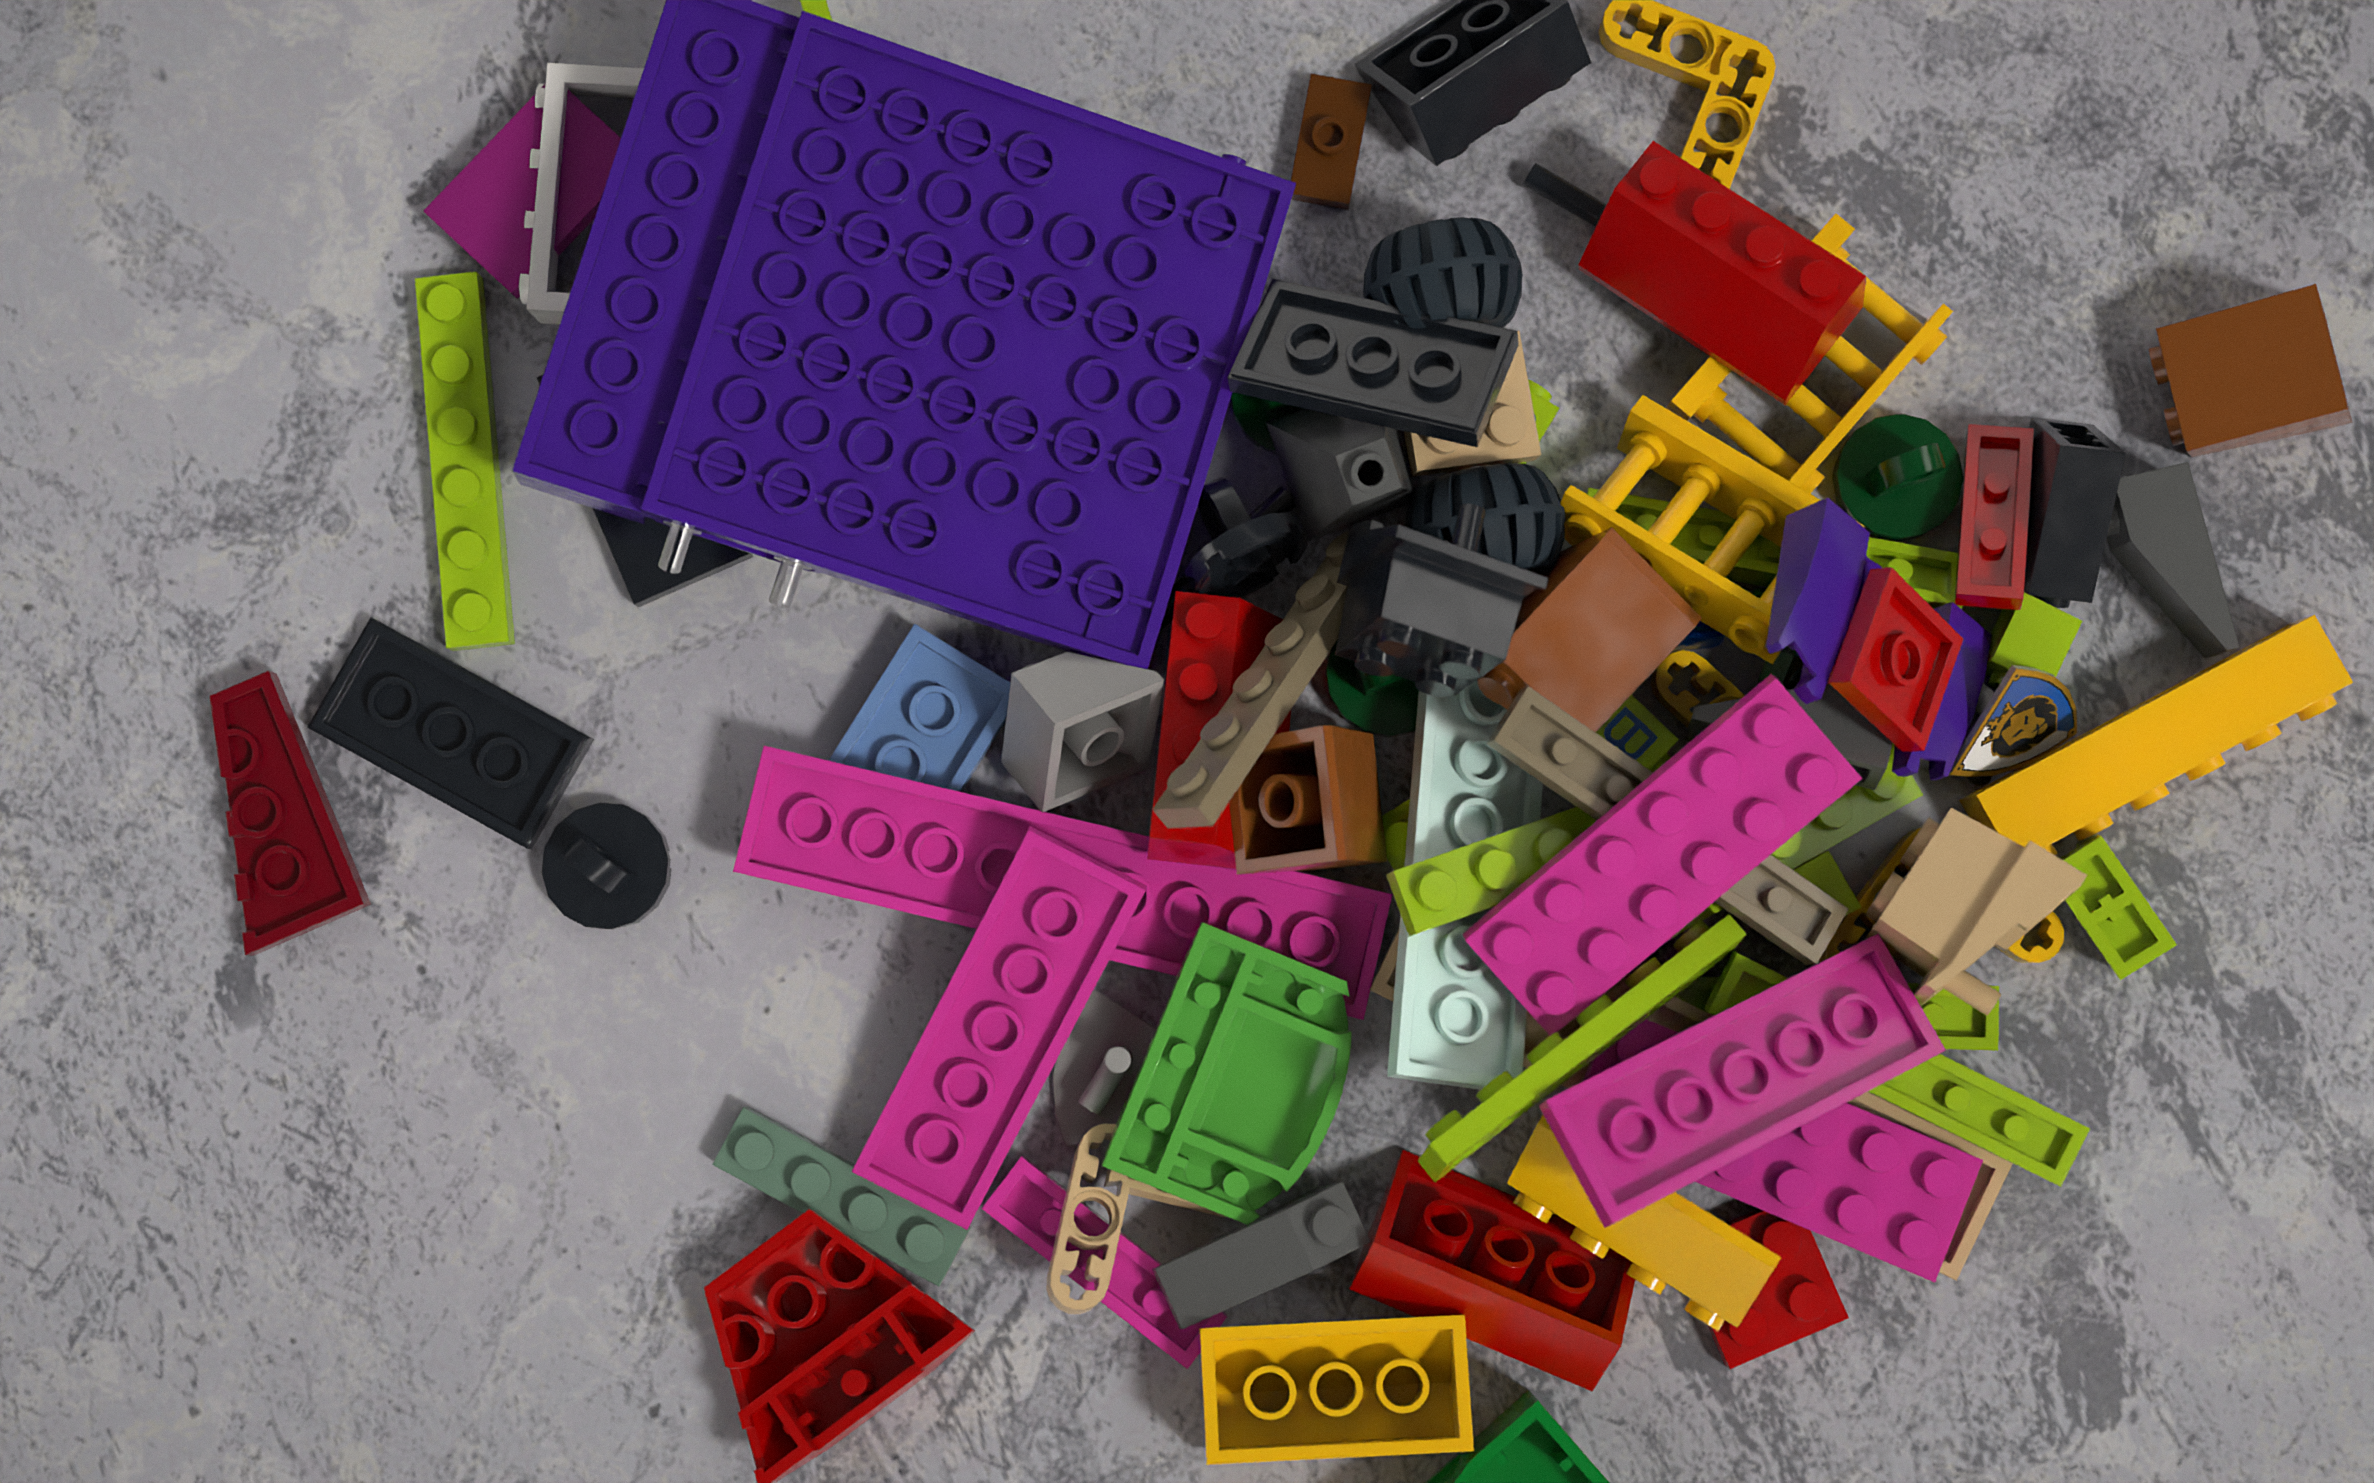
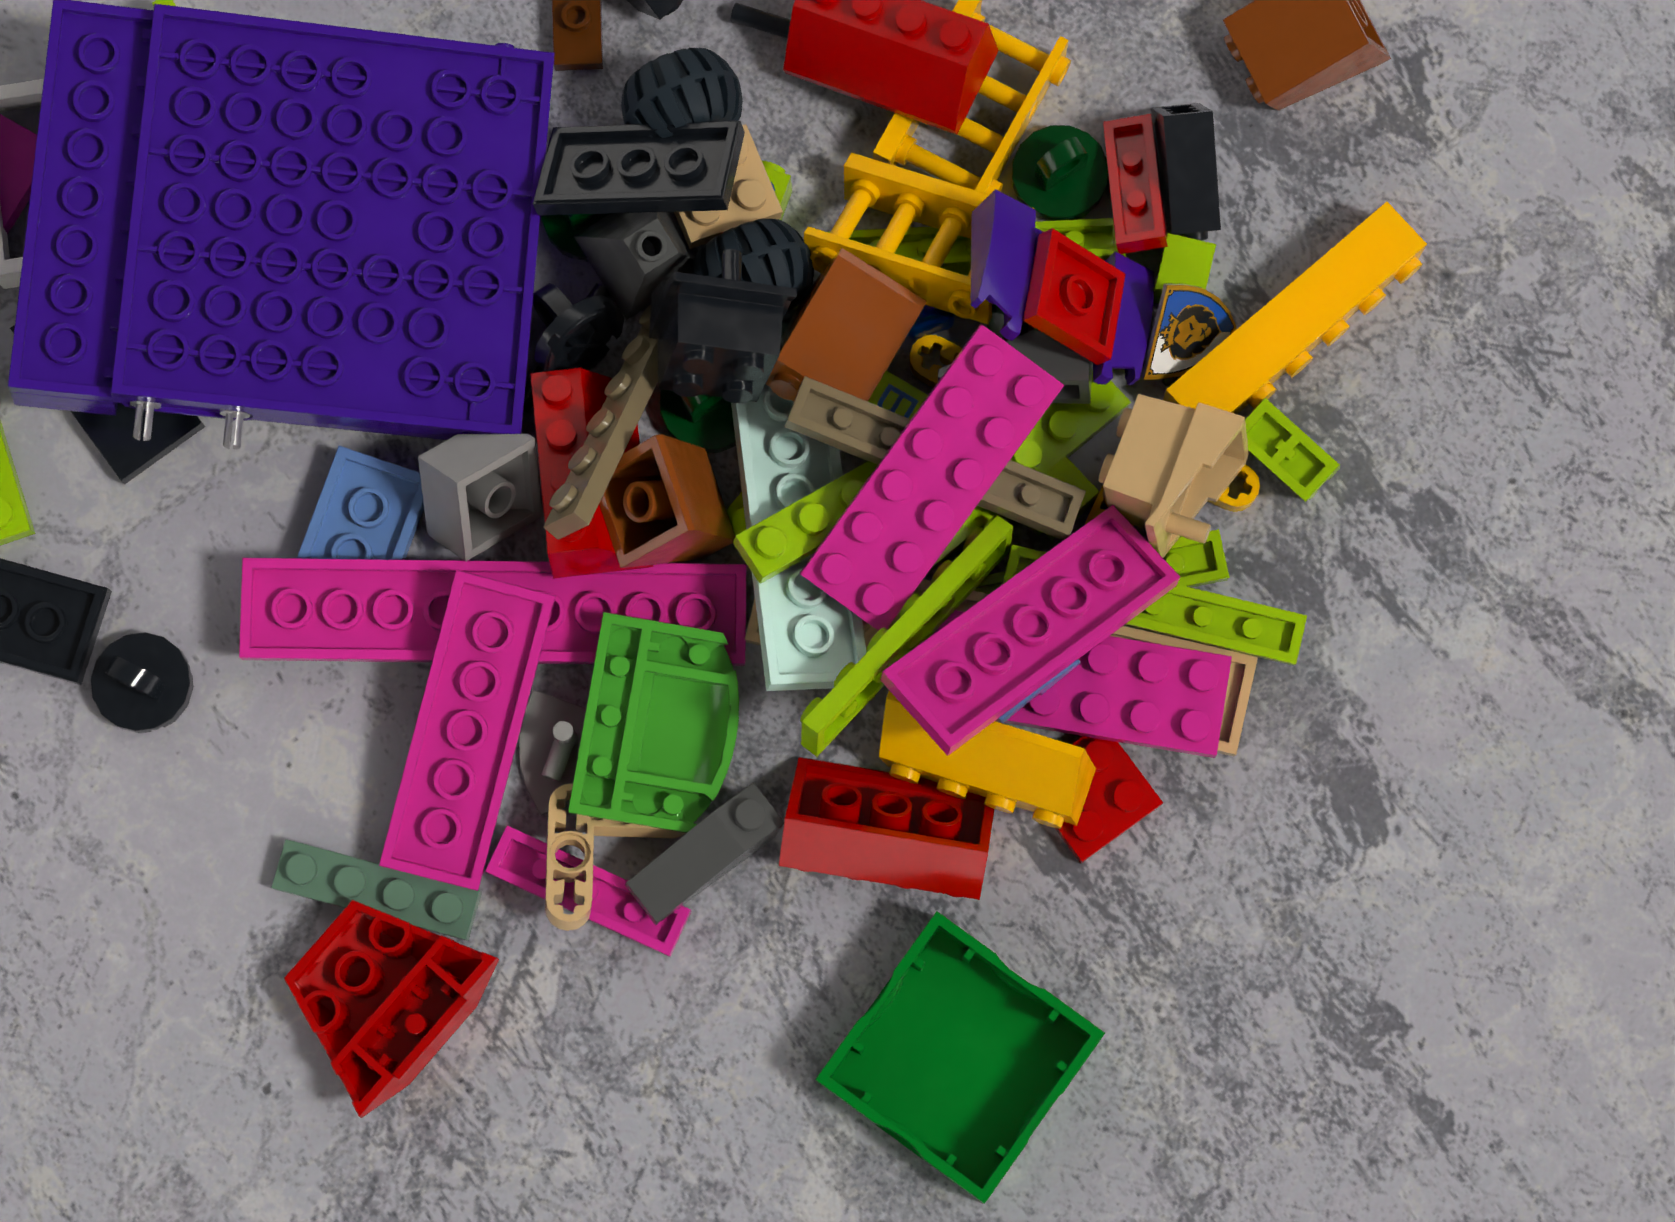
camera: 15 degrees left, 5 degrees down
yellow slope [1200,1315,1474,1465] -> none
dark grey slope [2107,462,2240,658] -> none

